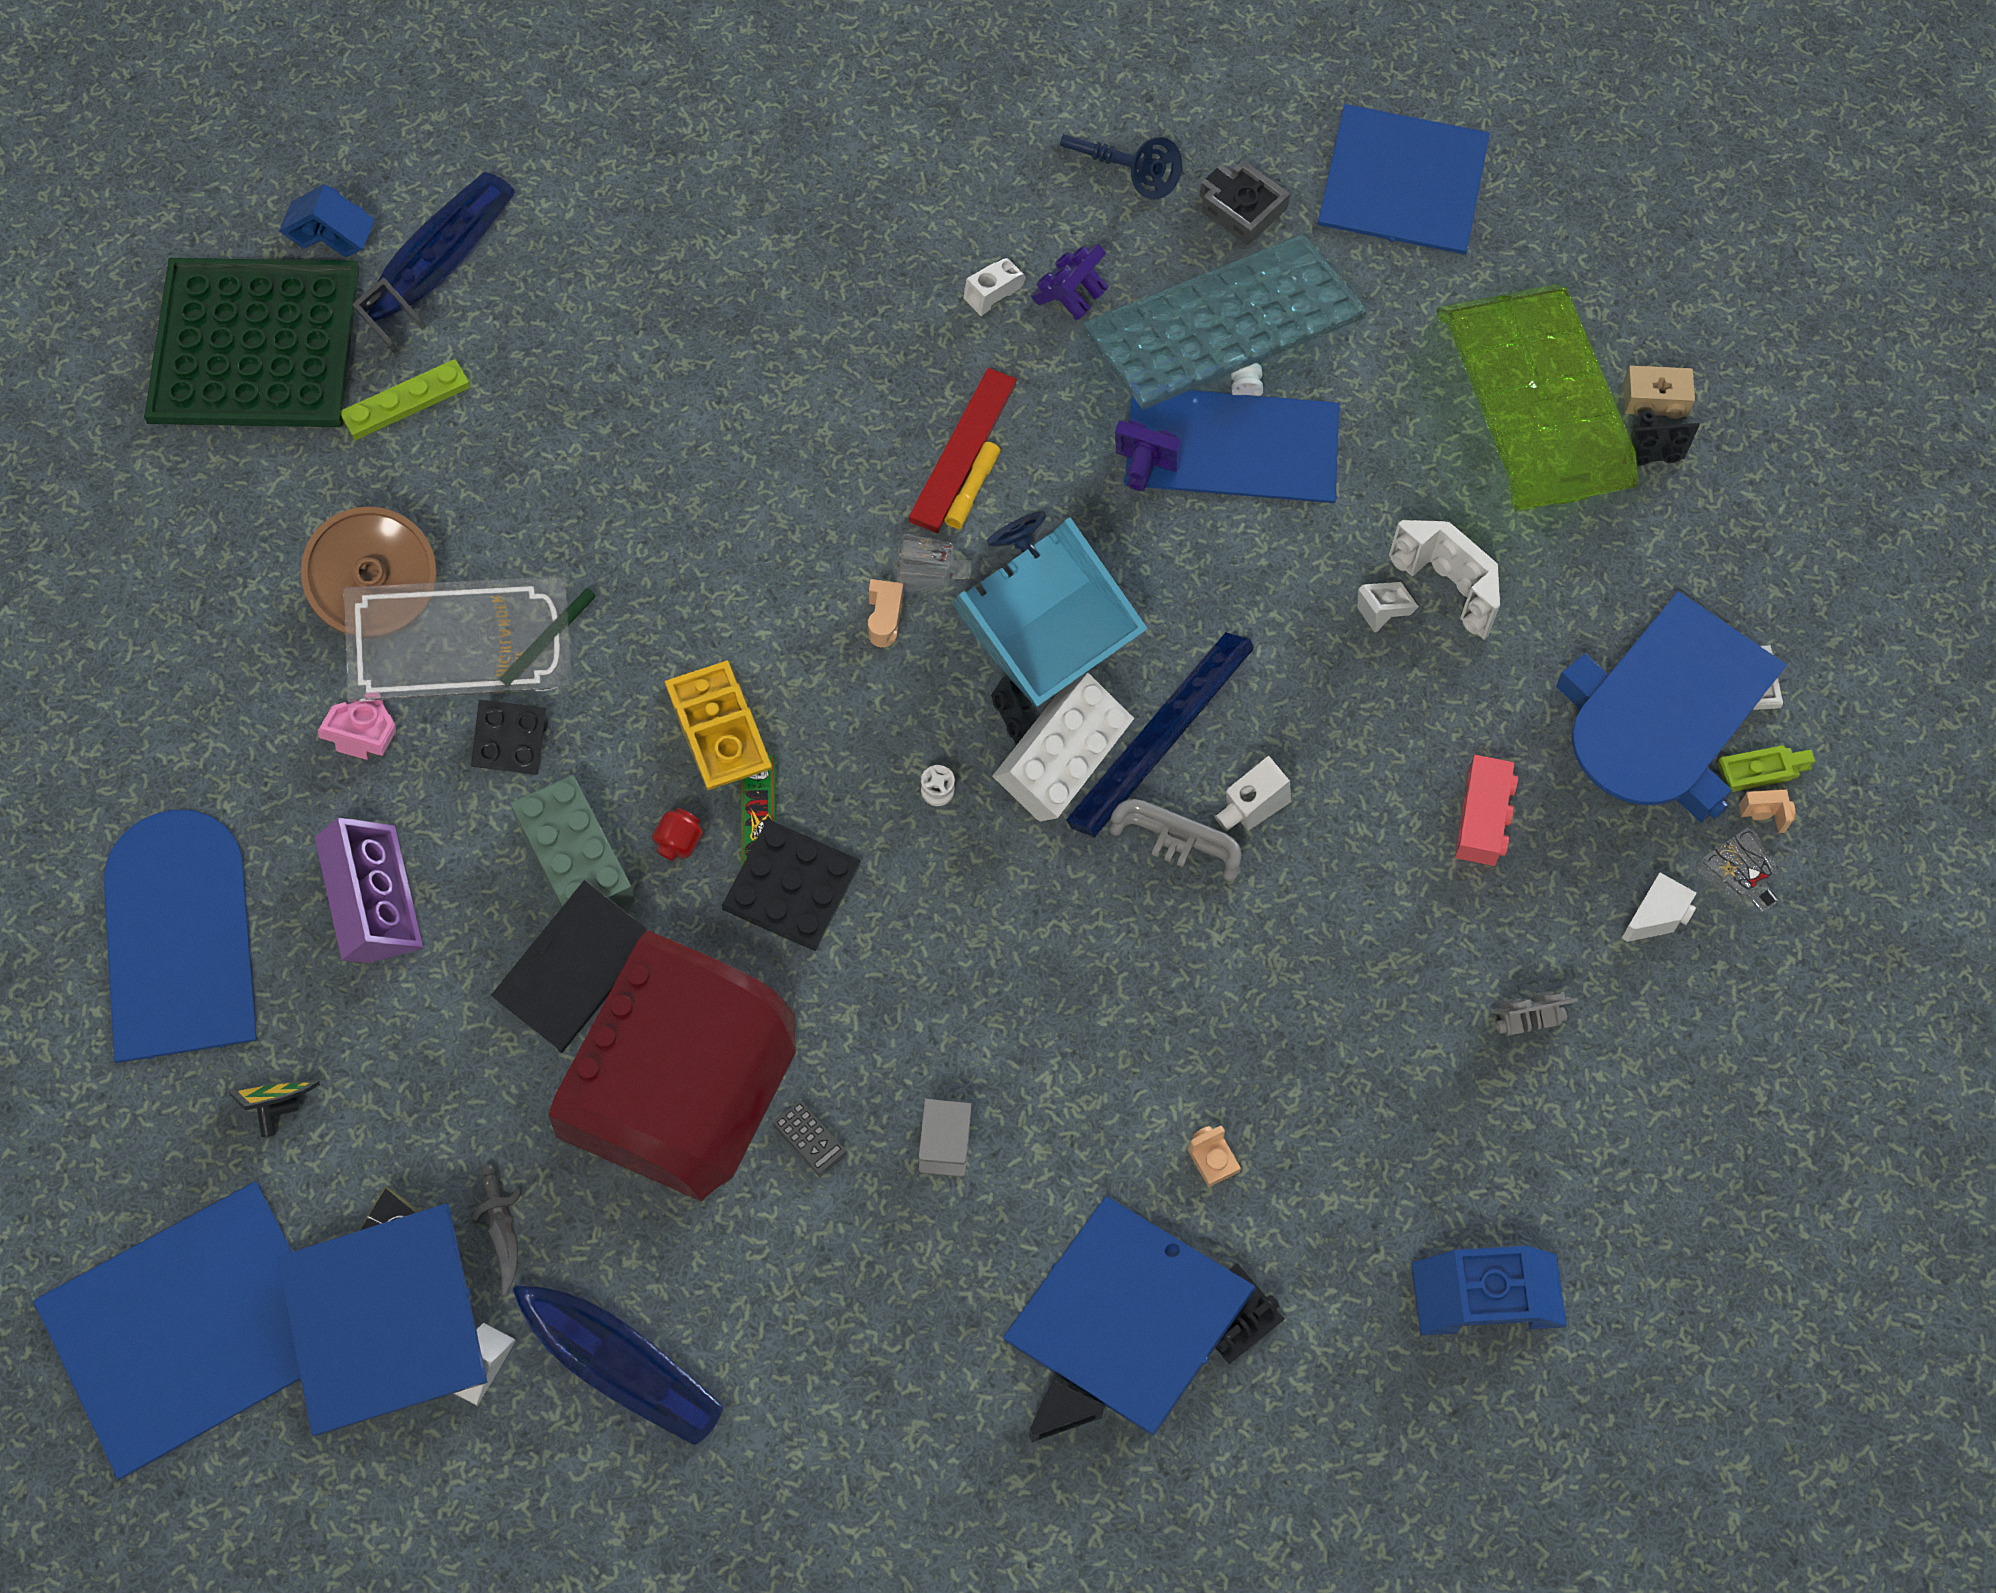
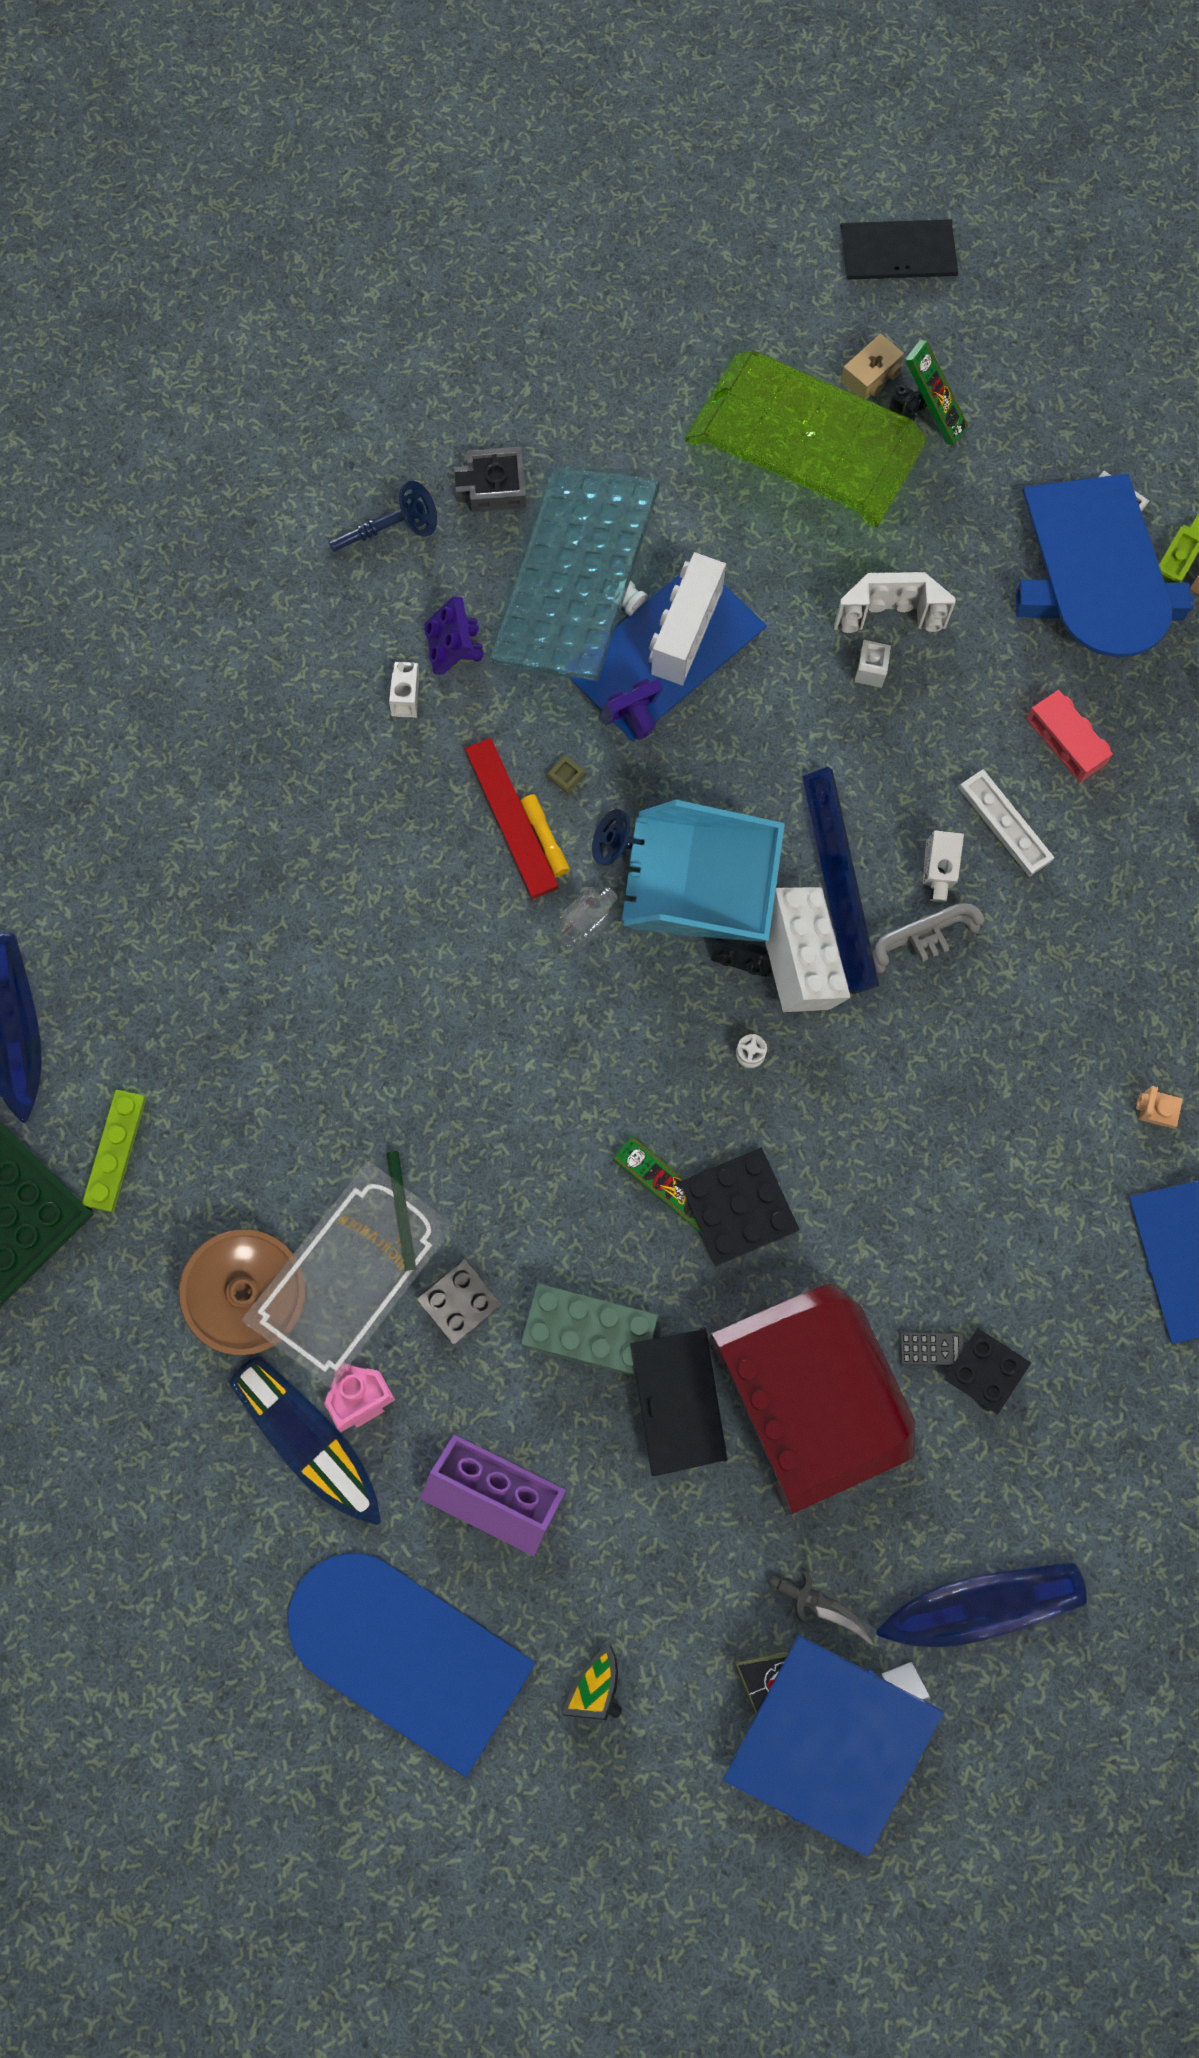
camera: 45 degrees left, 10 degrees up
blue piece [33,1181,301,1480] -> none
dark grey piece [352,277,425,354] -> none
red head [651,808,703,862] -> none
yellow slope [665,660,772,791] -> none
light nougat leg [868,579,903,647] -> none
light grey piece [919,1099,972,1177] -> none
blue piece [1317,104,1490,255] -> none
none -> clear blue piece [229,1356,381,1525]
none -> olive tile [546,755,587,794]
none -> white brick [648,552,726,686]
none -> black container [840,219,958,280]
none -> green tile [905,340,968,445]
none -> black hinge [944,1328,1031,1415]
none -> white plate [958,769,1055,877]

